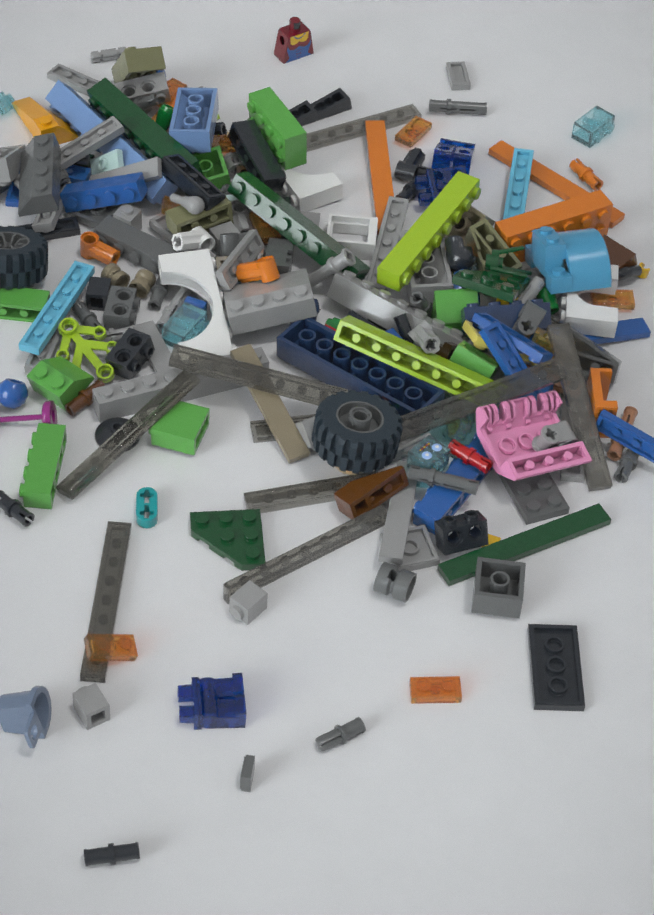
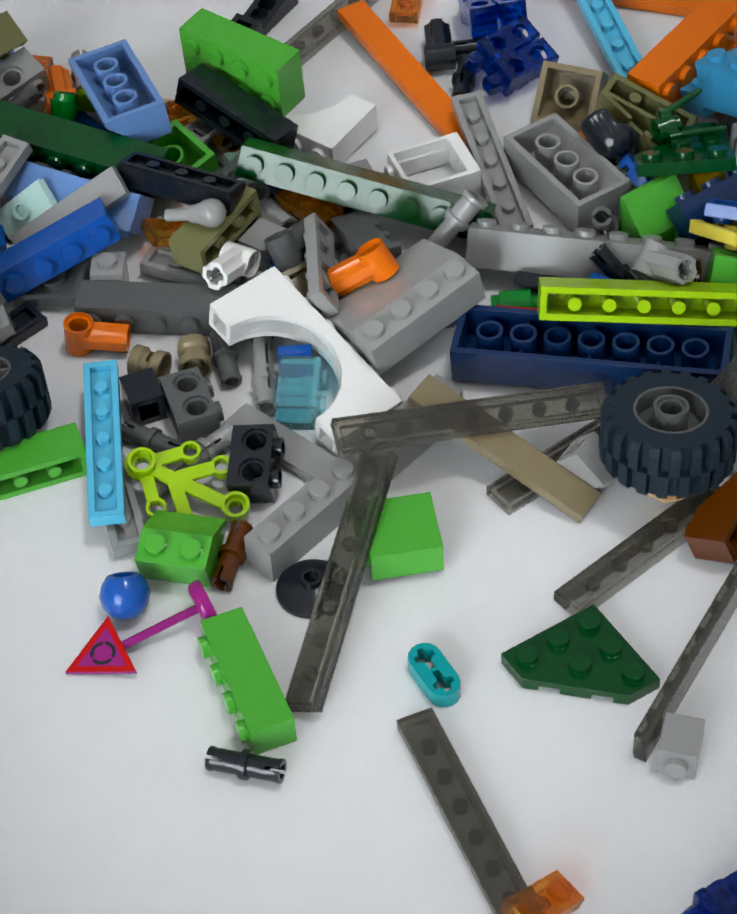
camera: 20 degrees left, 0 degrees up
lime brick [377,171,481,292] -> none

